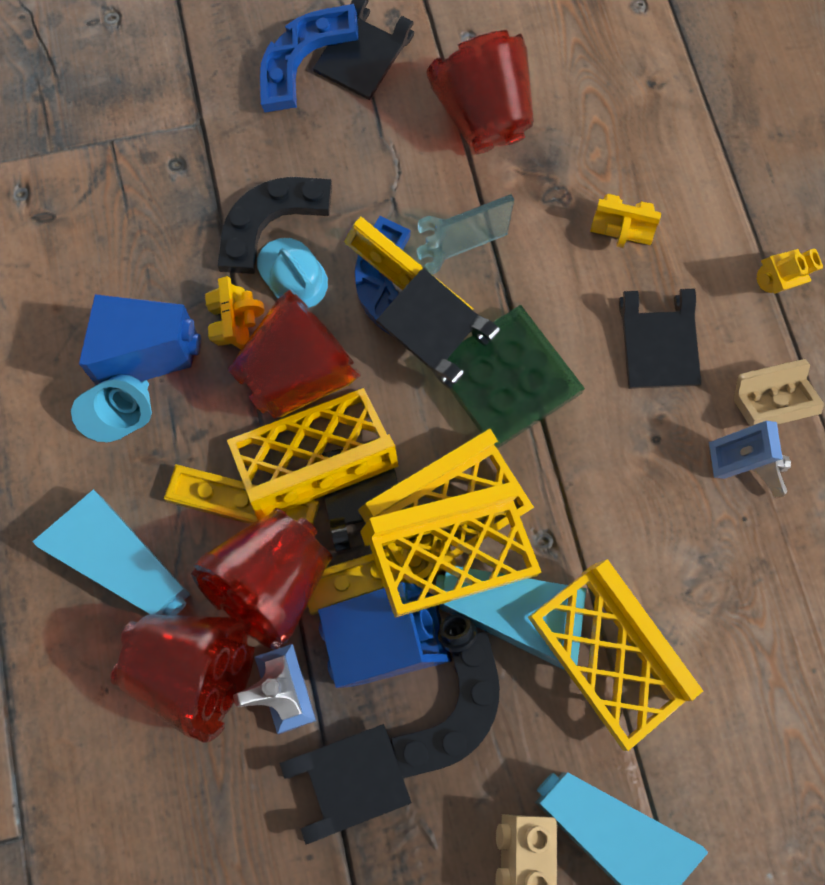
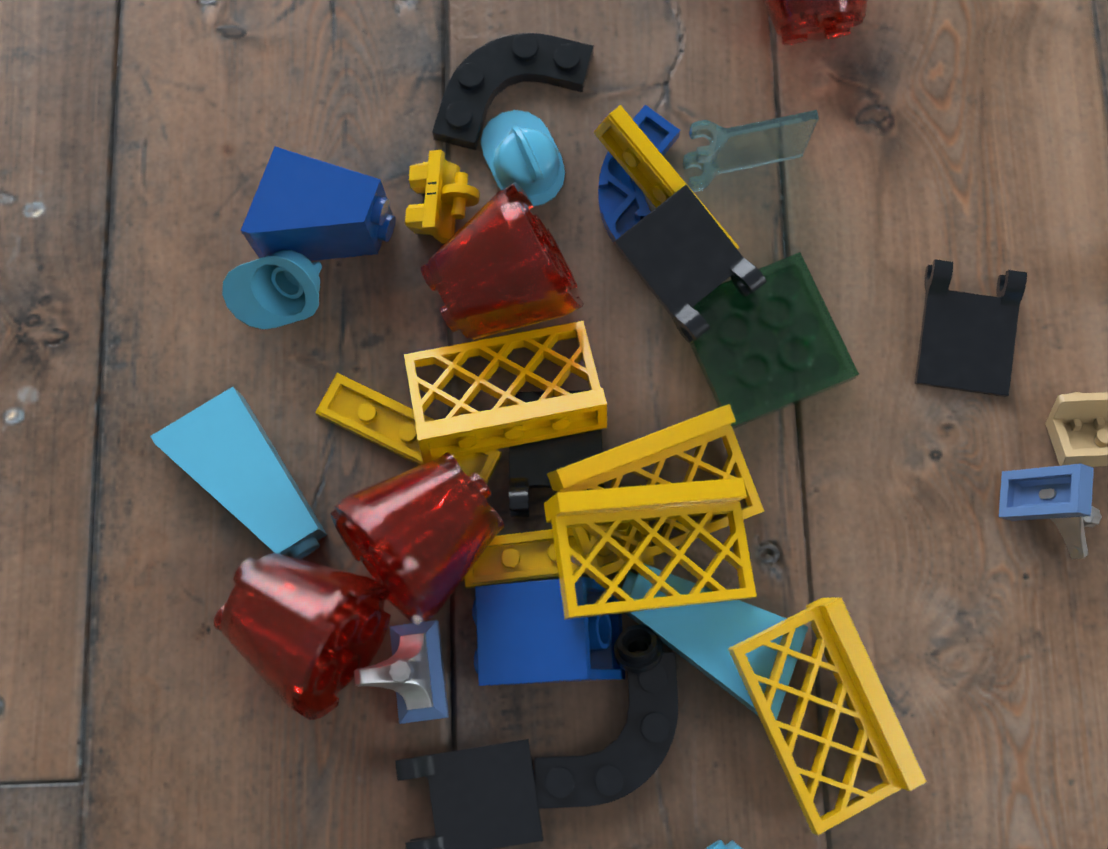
camera: 15 degrees right, 5 degrees up
yellow hips [590,194,661,248] -> none

